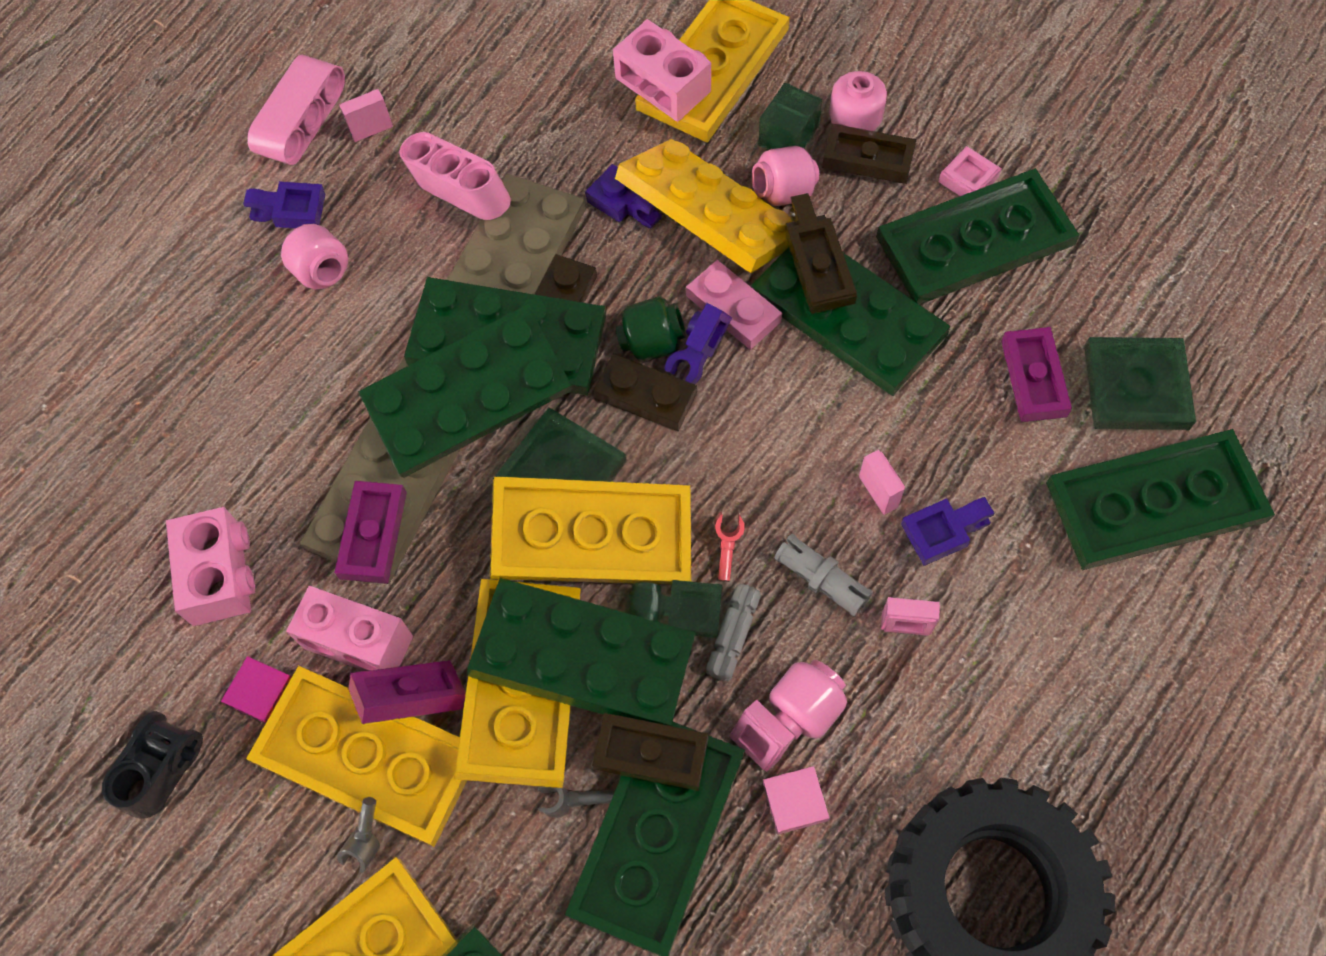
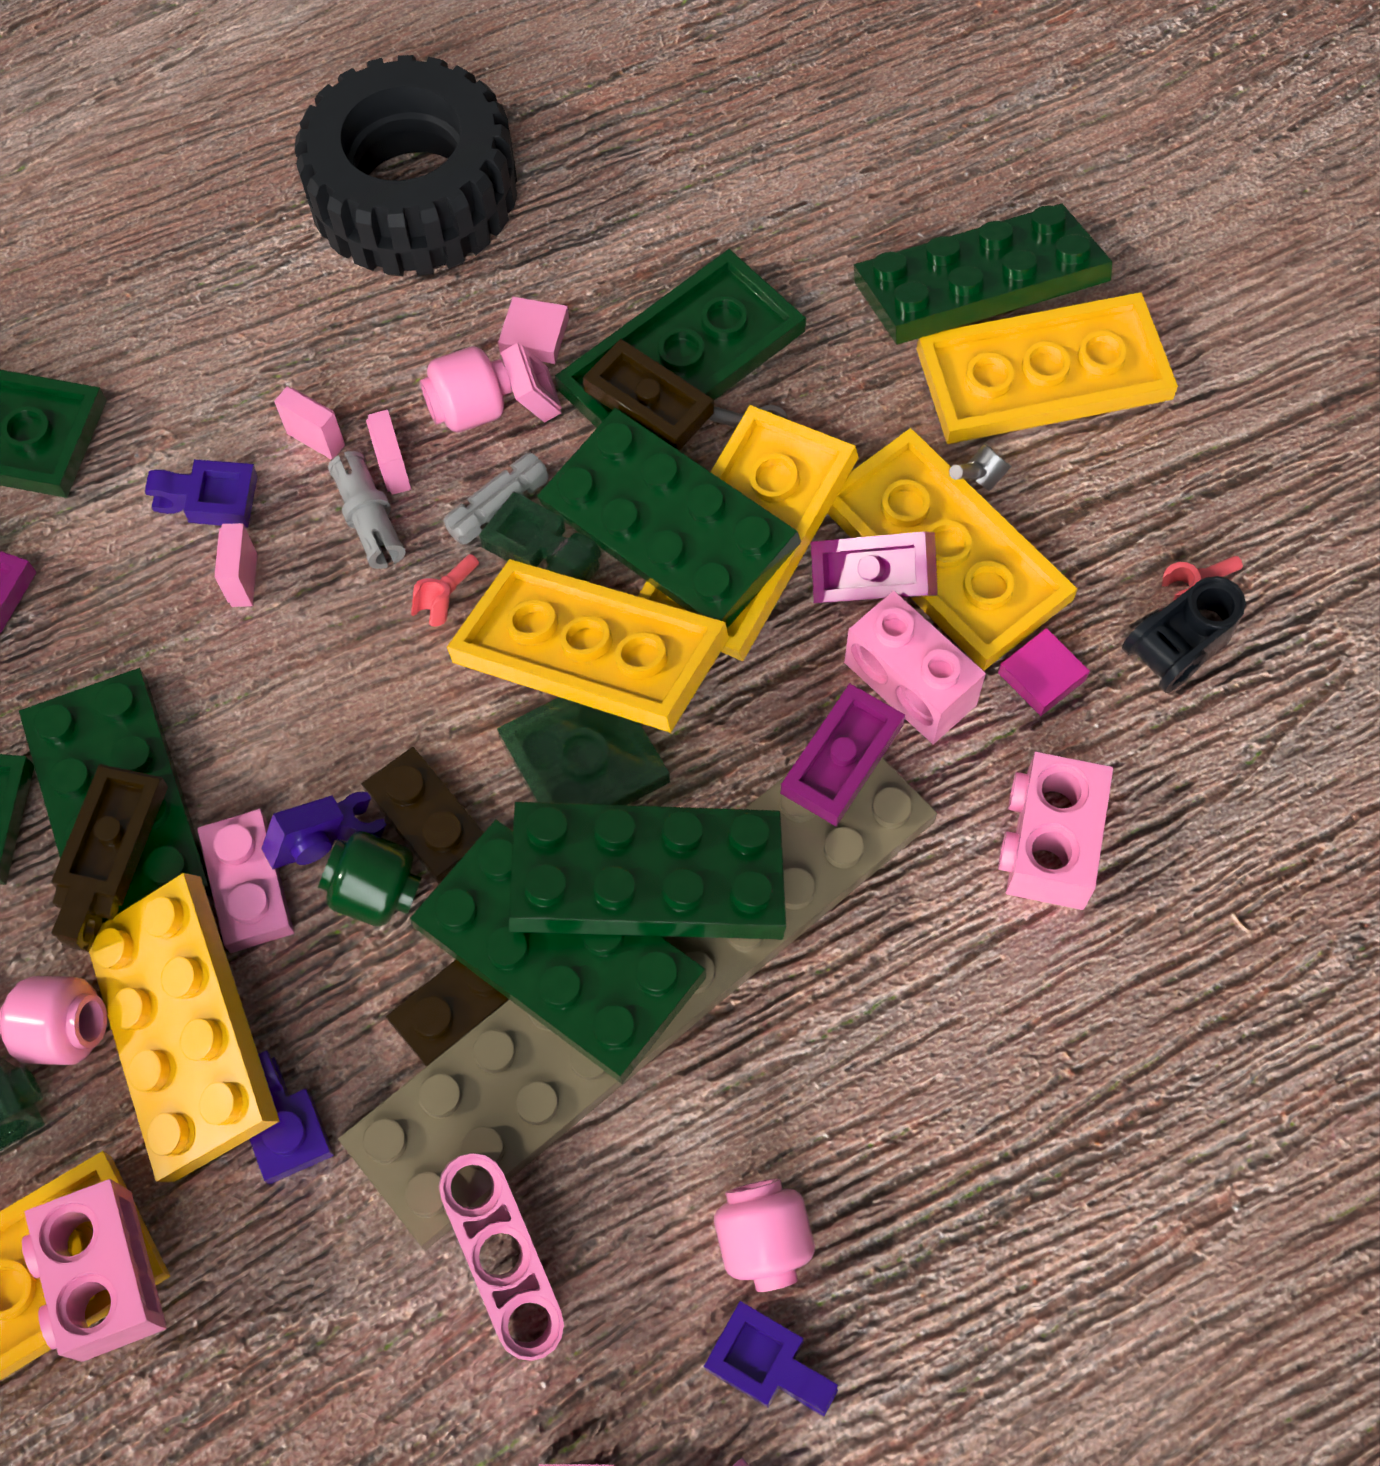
camera: 155 degrees left, 0 degrees up
none -> bright pink tile [366,410,411,495]
none -> coral hand [1162,556,1243,601]

